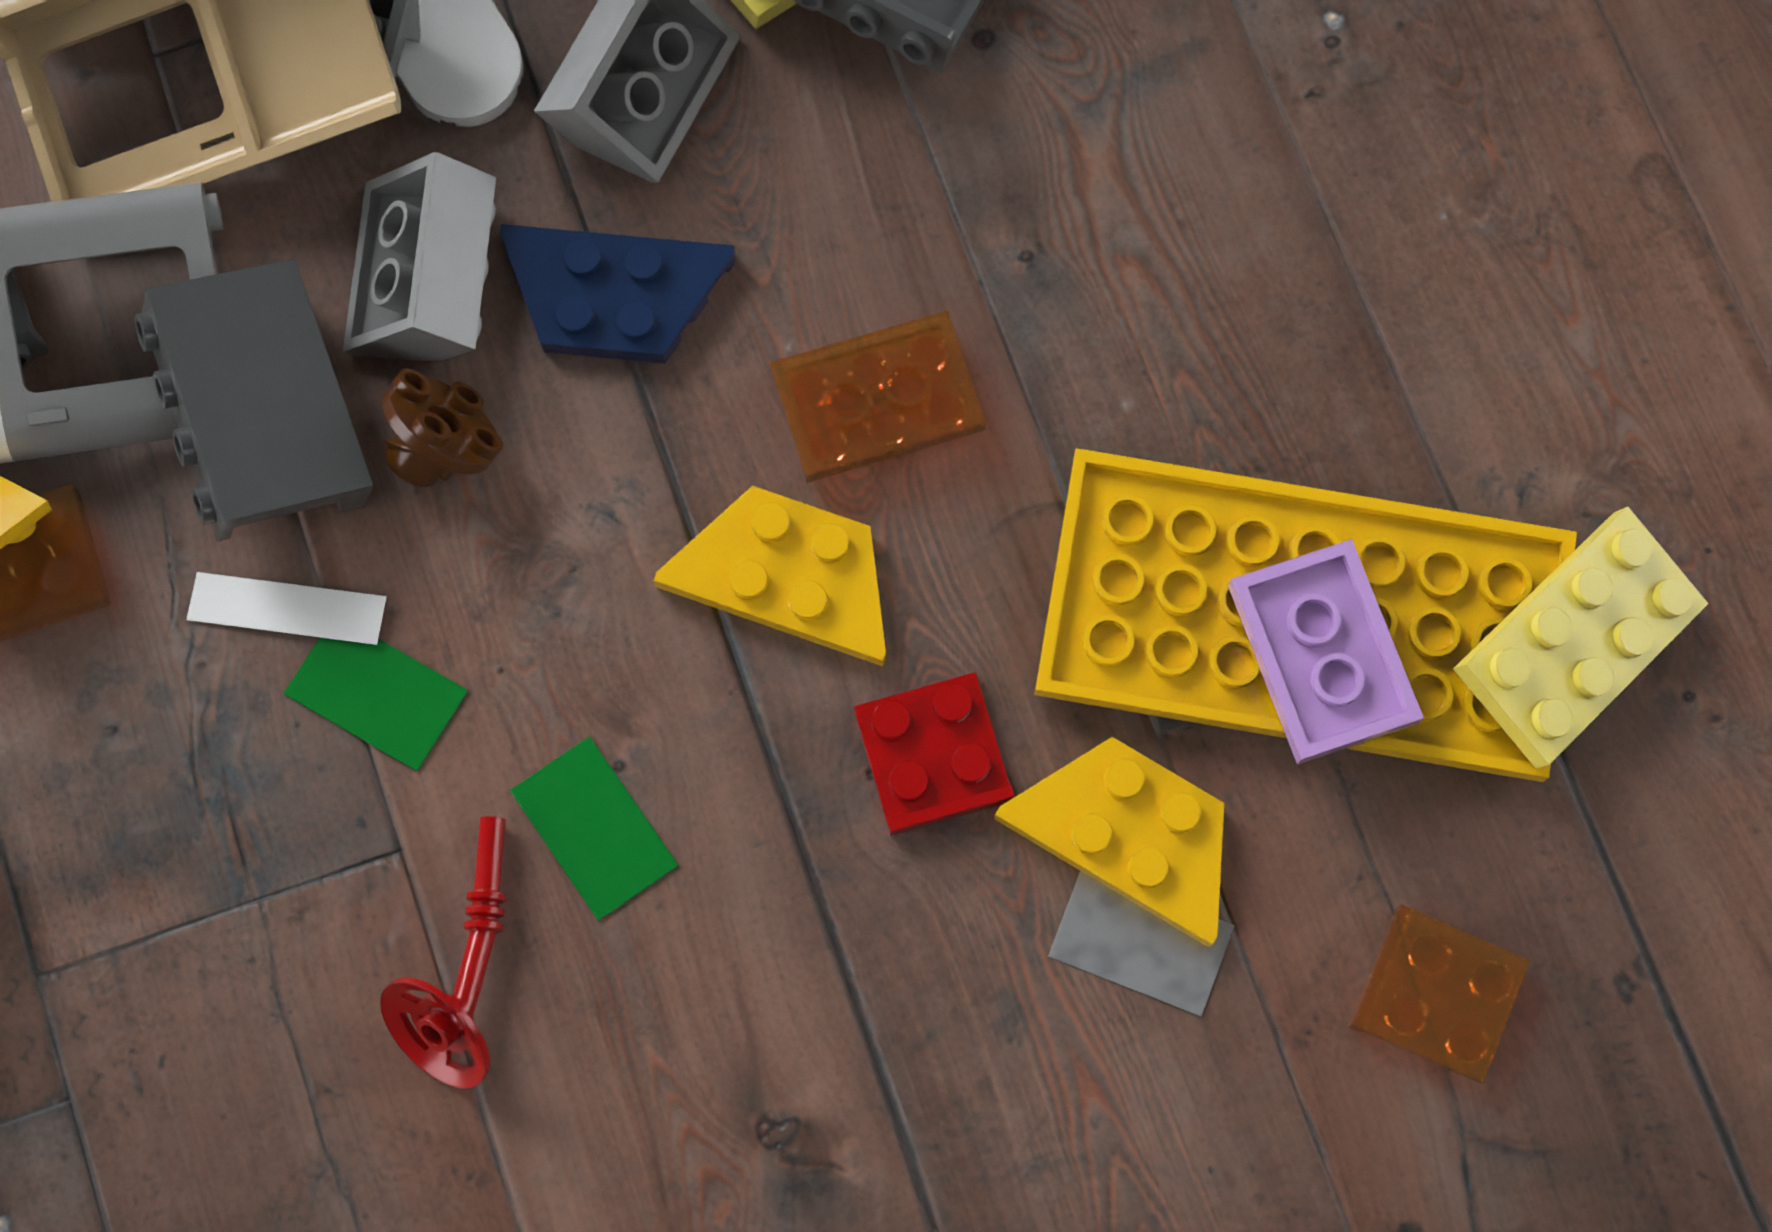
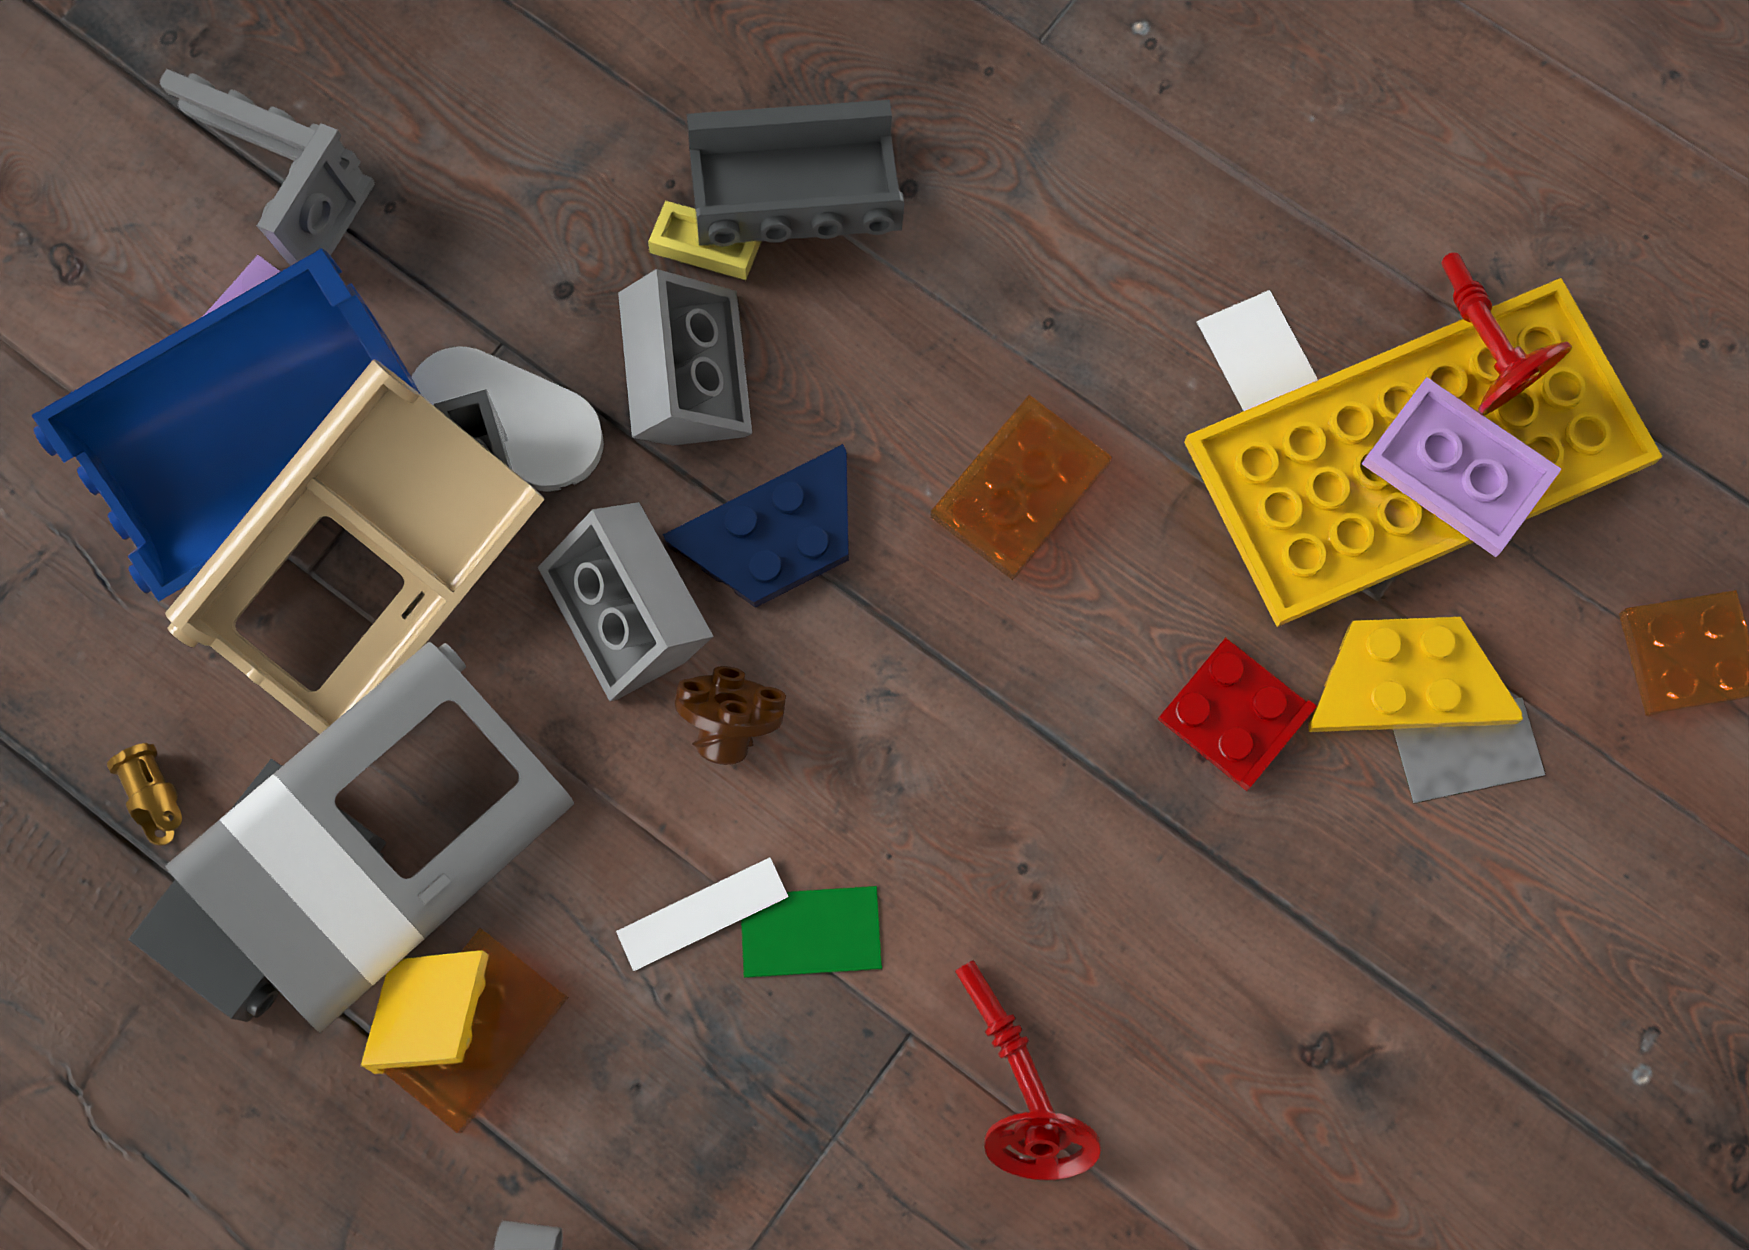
camera: 30 degrees left, 0 degrees up
dark grey panel [134,259,373,542] -> none
green sticker [509,736,679,921] -> none
yellow wing [653,486,886,667] -> none
light yellow plate [1453,506,1709,768] -> none
none -> white sticker [1197,290,1318,411]
none -> red dish [1442,252,1572,416]

